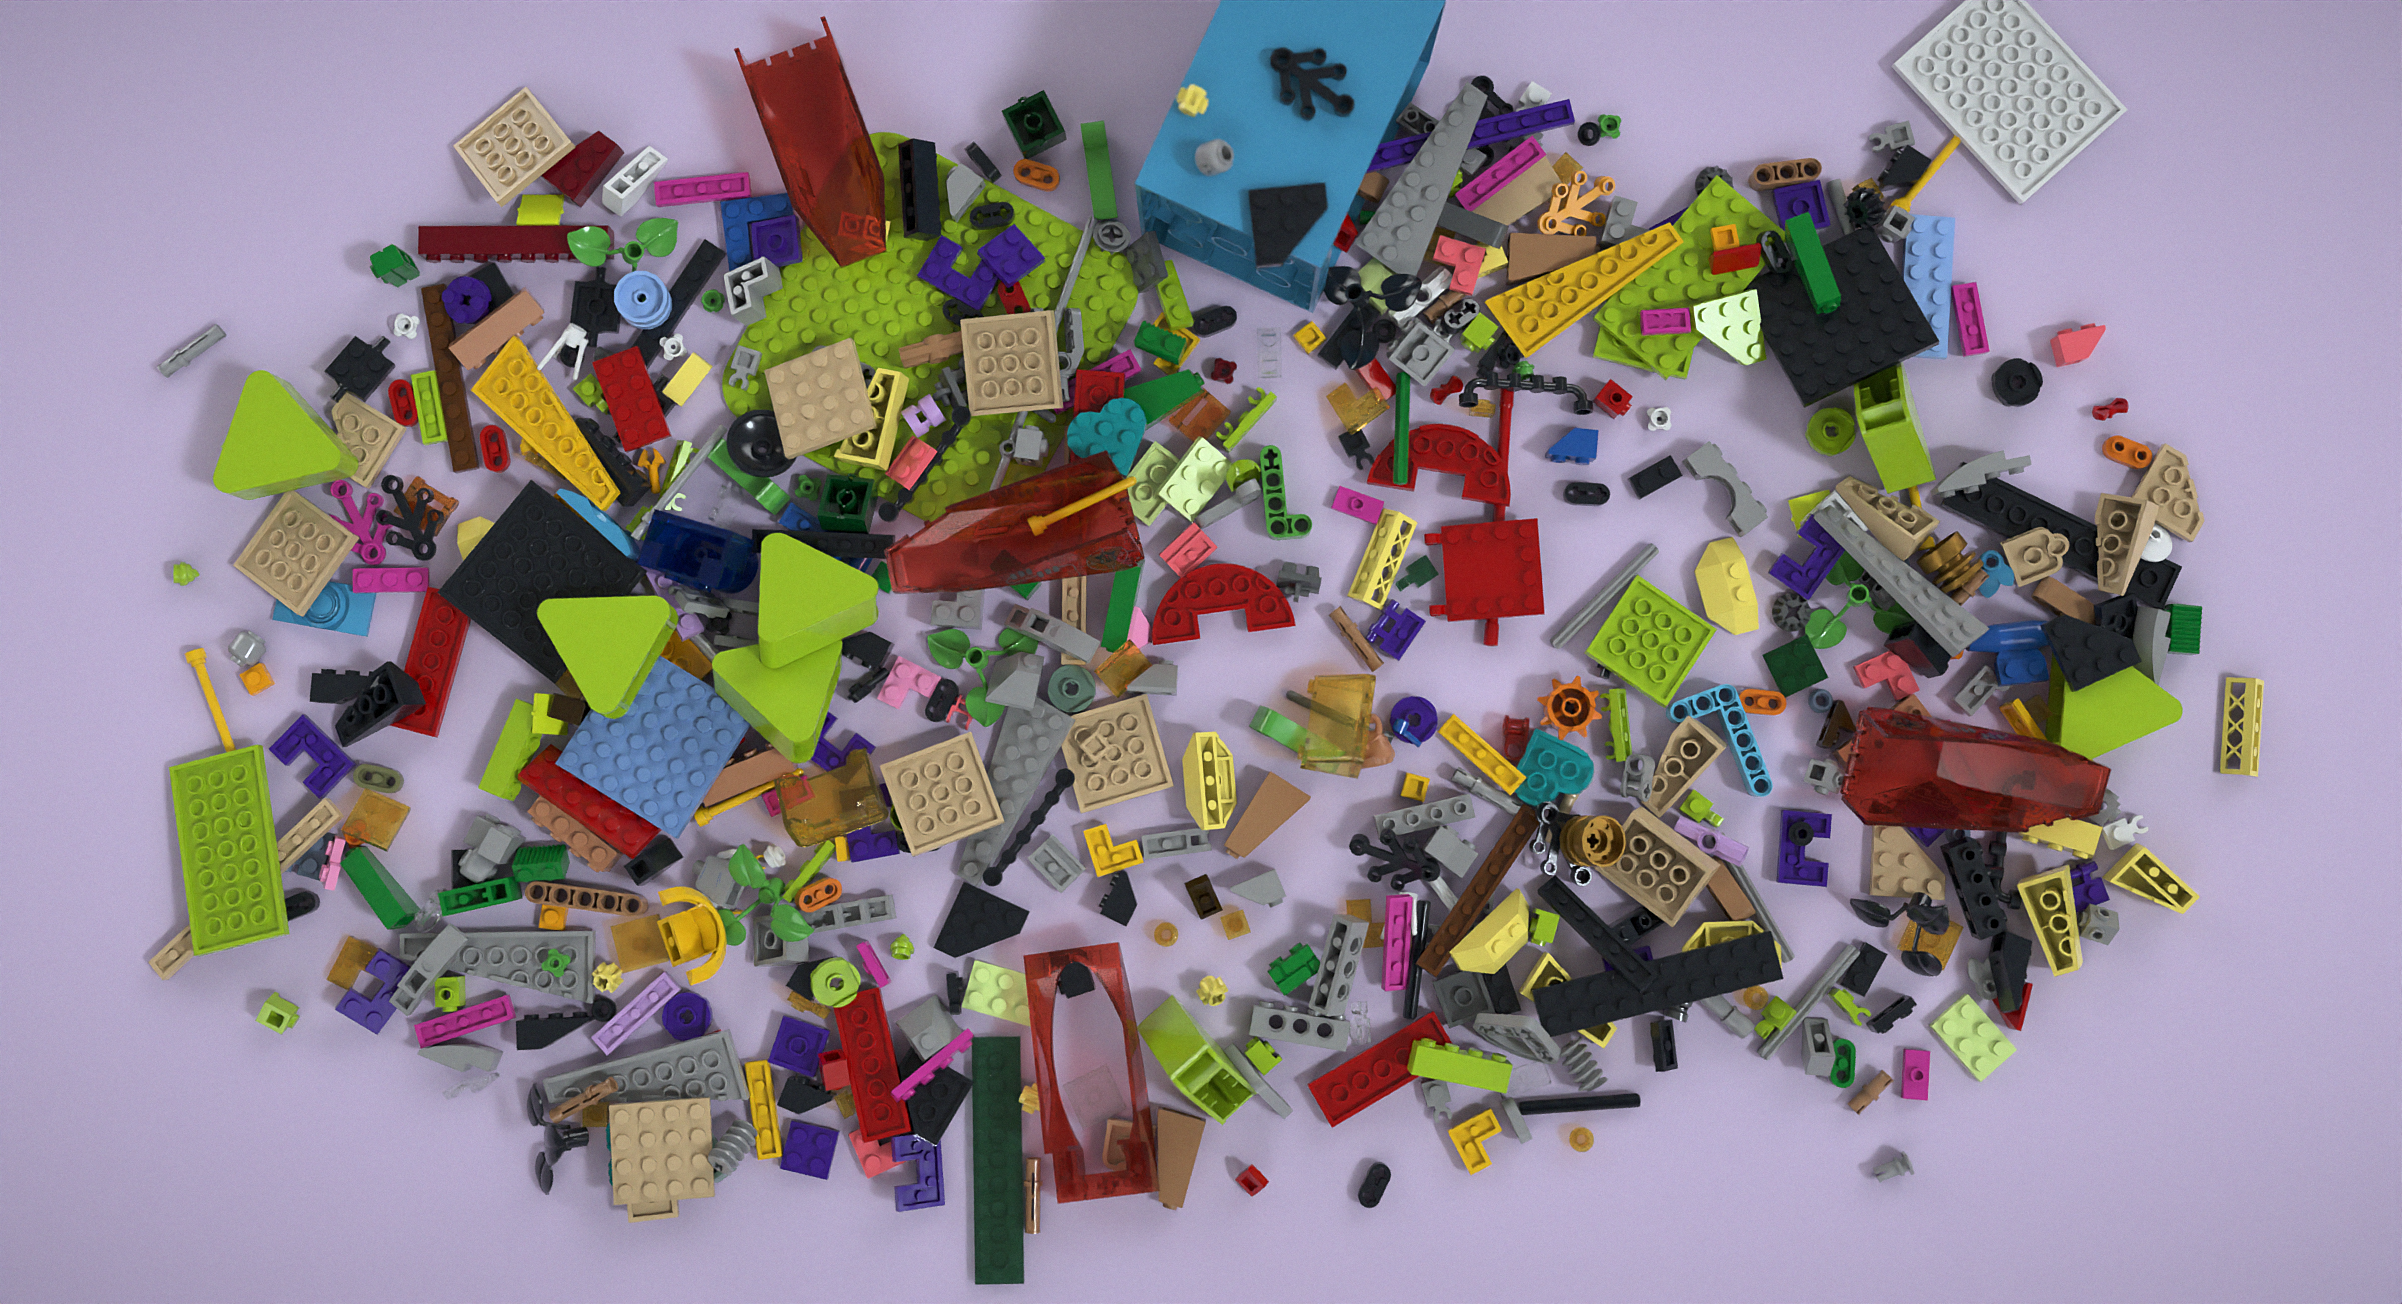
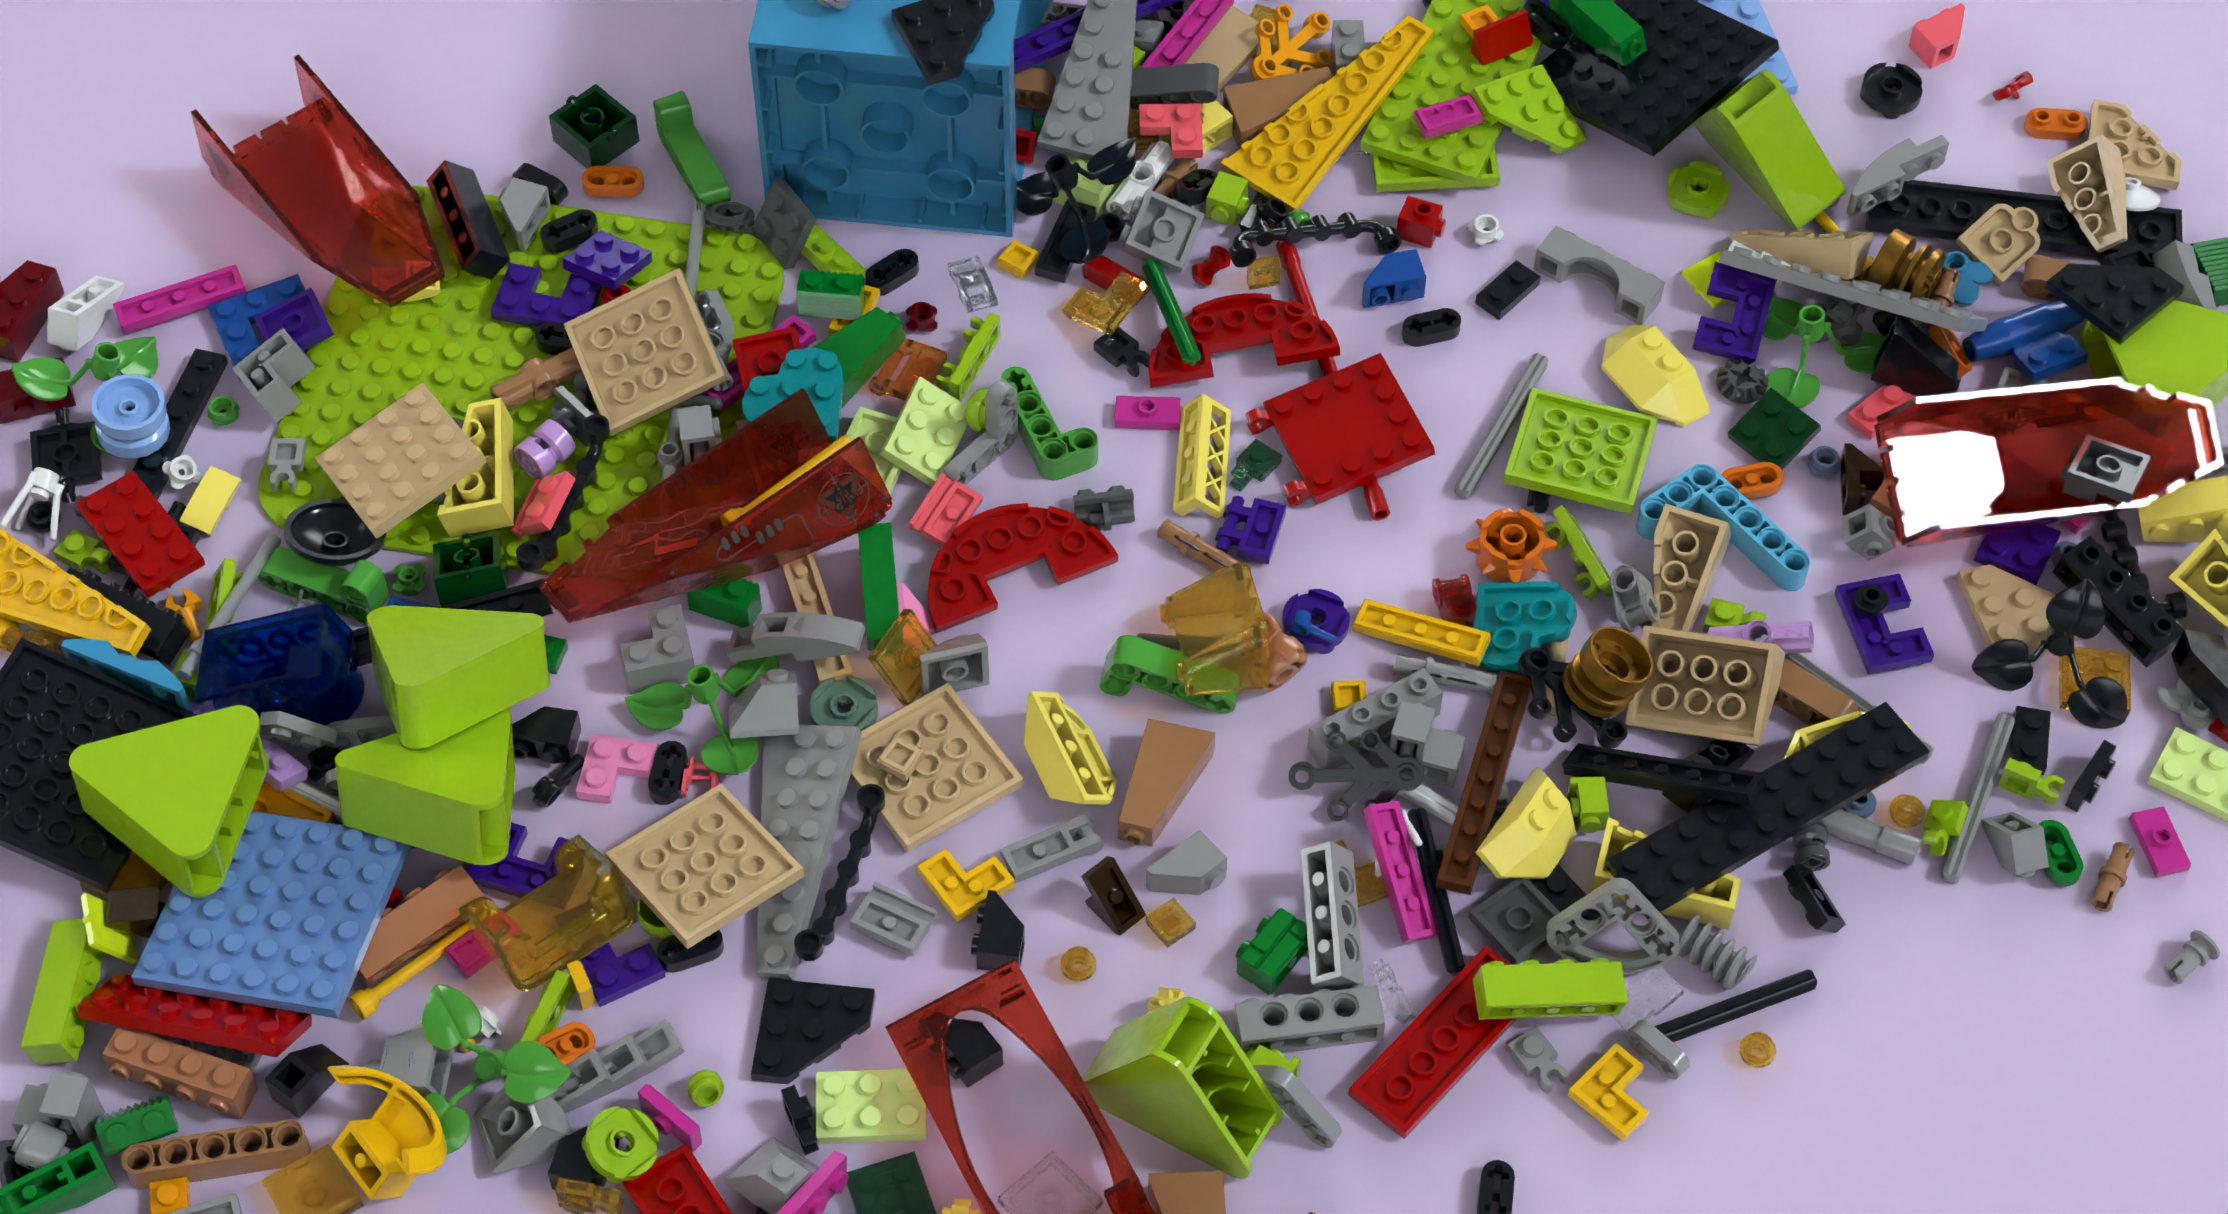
camera: 25 degrees left, 30 degrees down
dark pink plate [1951,282,1990,357] -> none
none -> dark grey plate [2059,434,2151,504]

